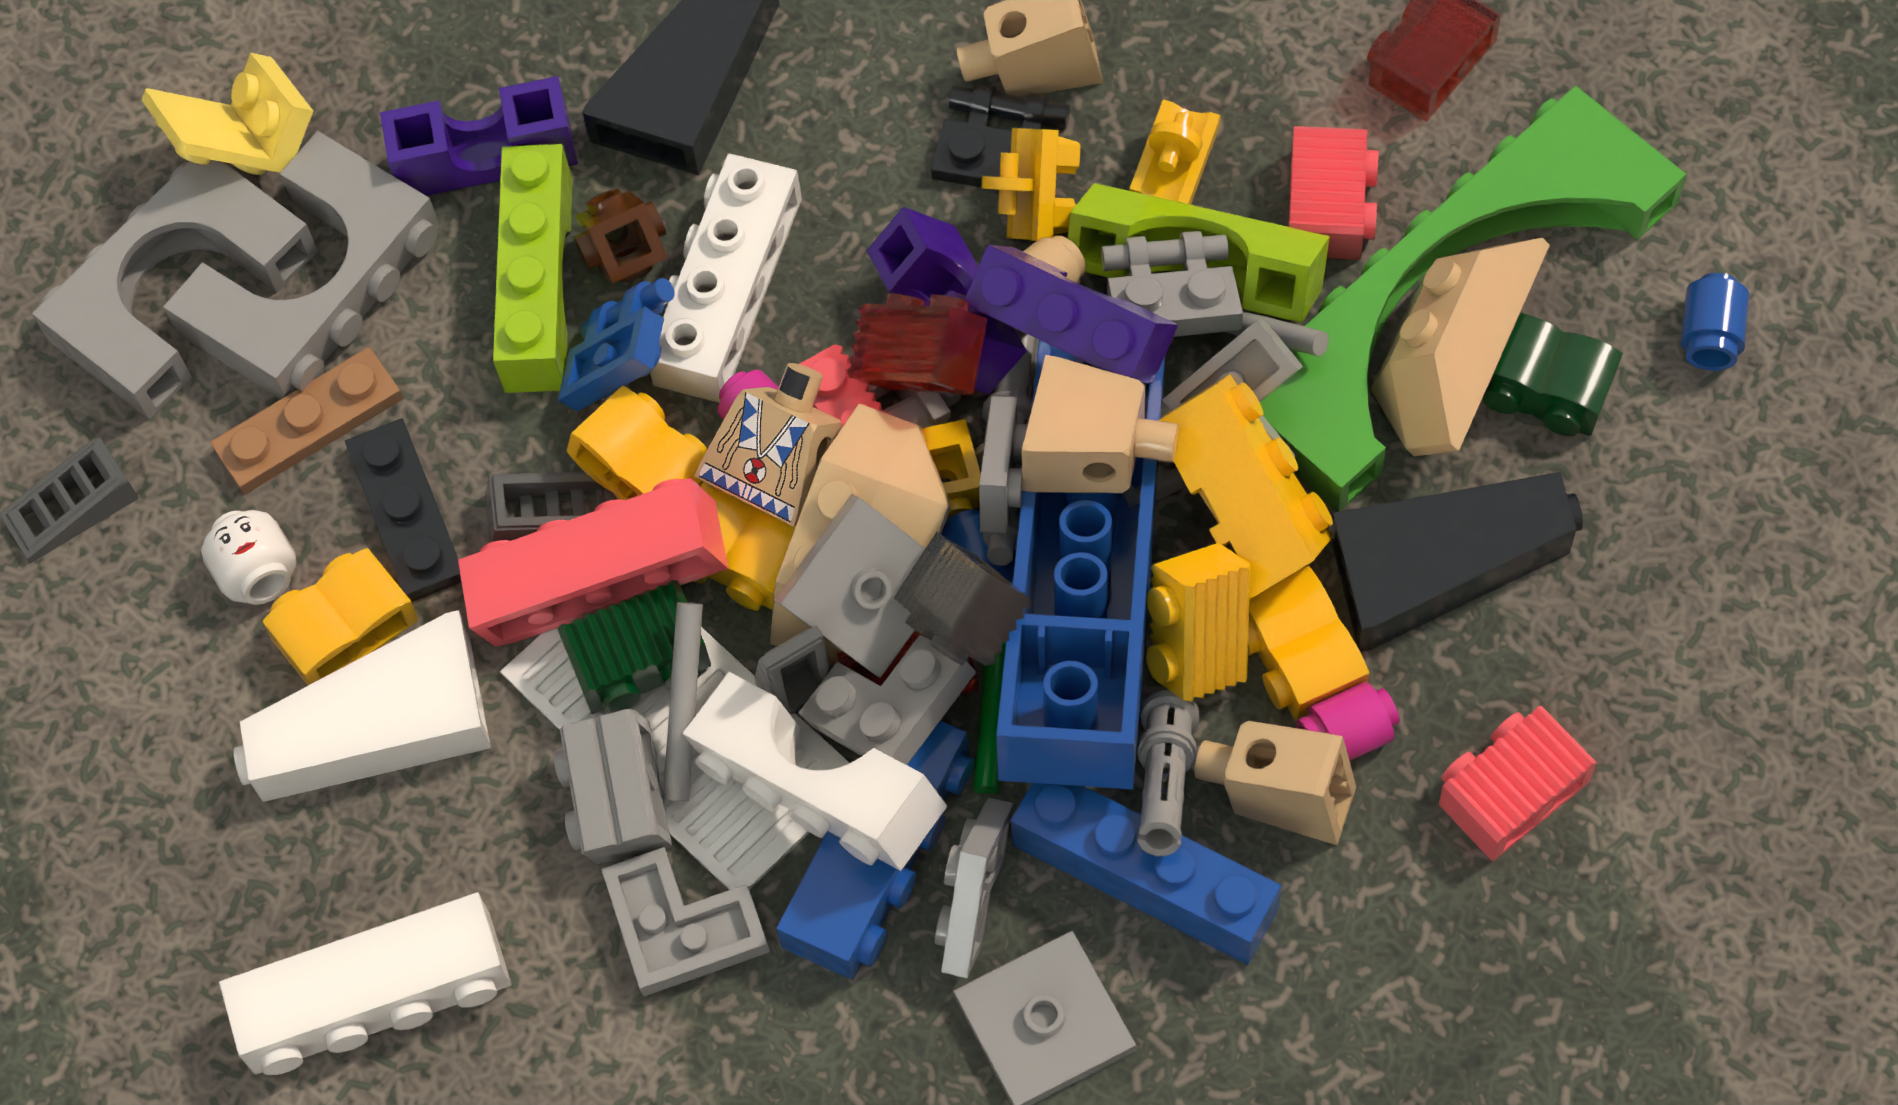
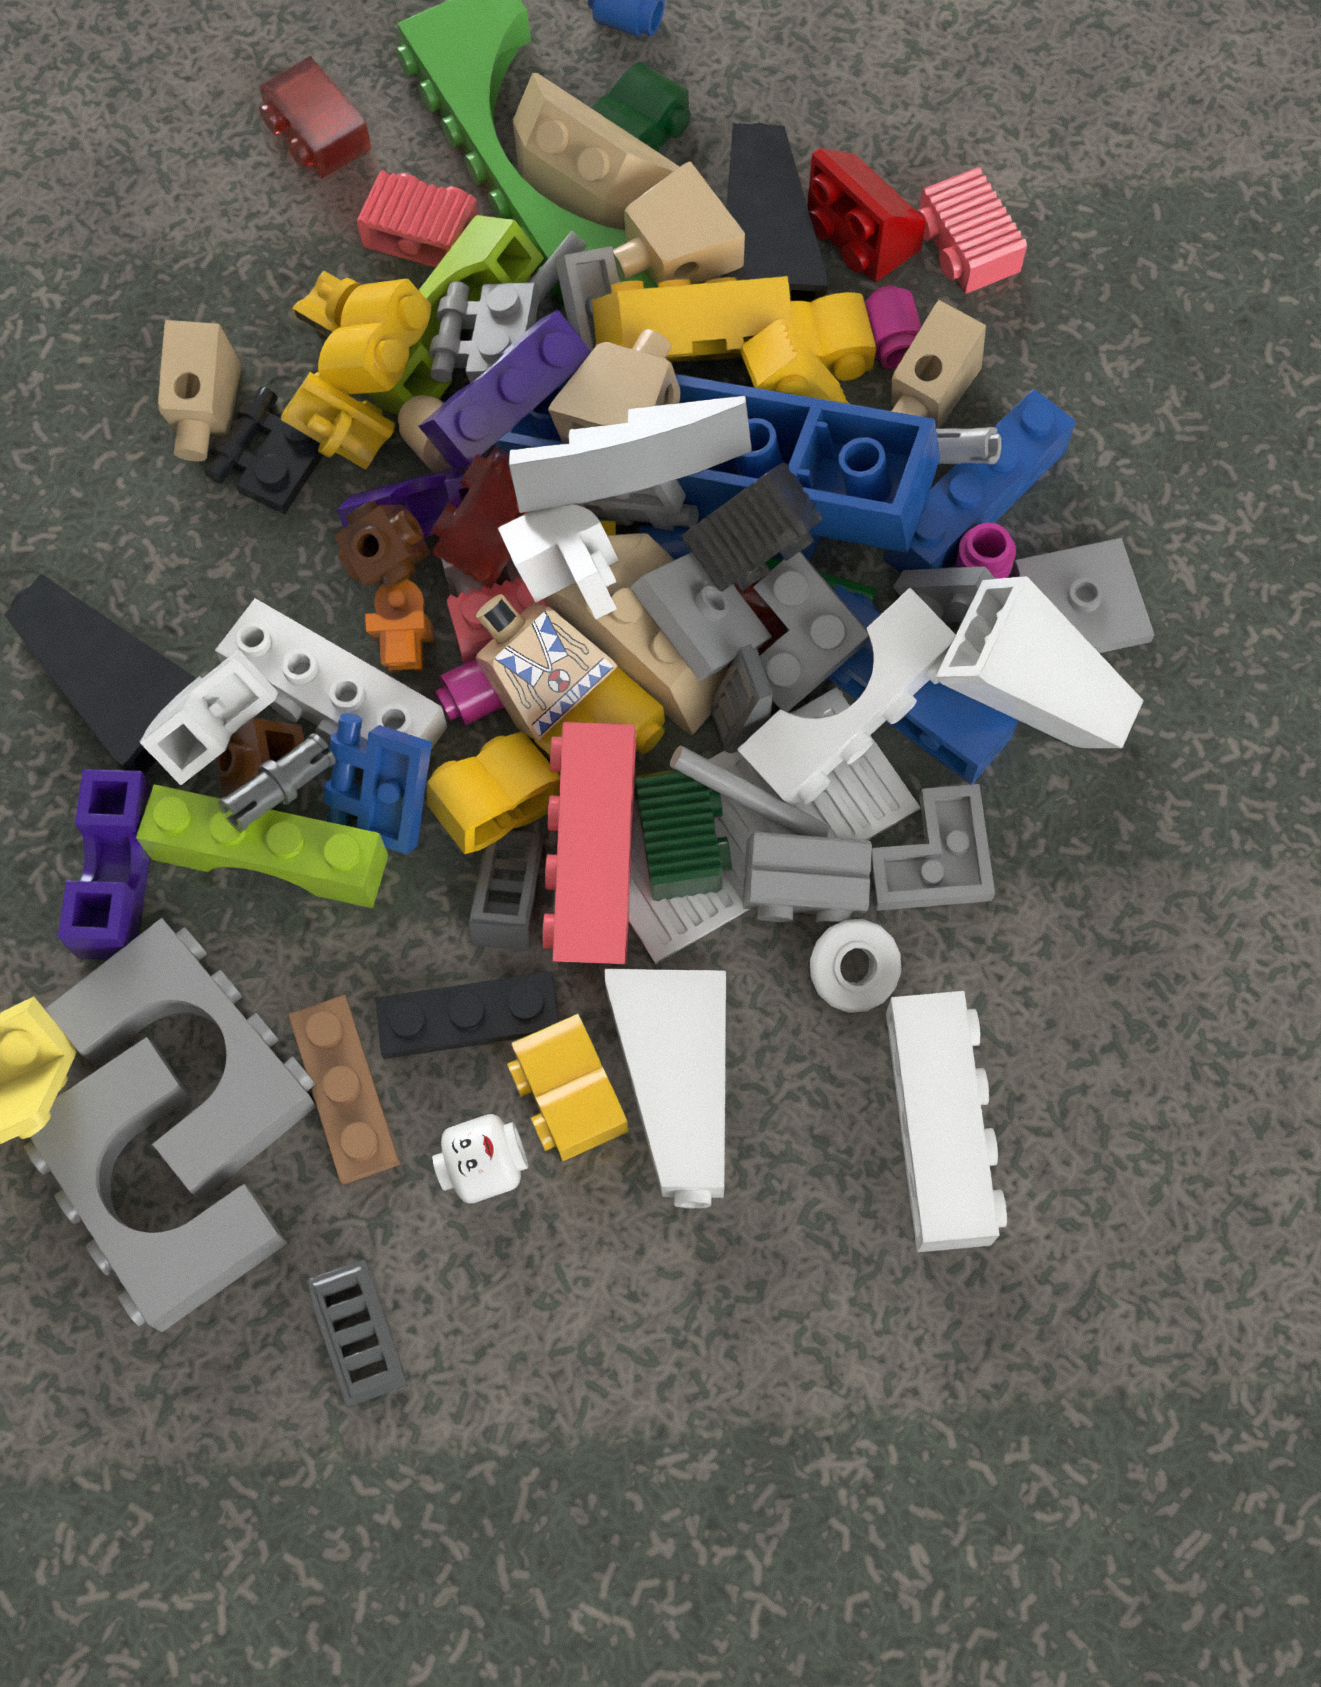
camera: 80 degrees left, 5 degrees up
none -> white brick [140,650,278,785]
none -> dark grey pin [218,733,336,832]
none -> yellow brick [318,278,431,395]
none -> reddish brown brick [334,501,431,588]
none -> orange hips [365,579,434,673]
none -> white brick [498,504,619,619]
none -> light grey slope [509,396,751,513]
none -> tan torso [613,161,745,286]
none -> red slope [807,148,926,283]
none -> white piece [810,919,901,1013]
none -> white slope [935,576,1144,748]
none -> dark pink brick [954,523,1016,579]

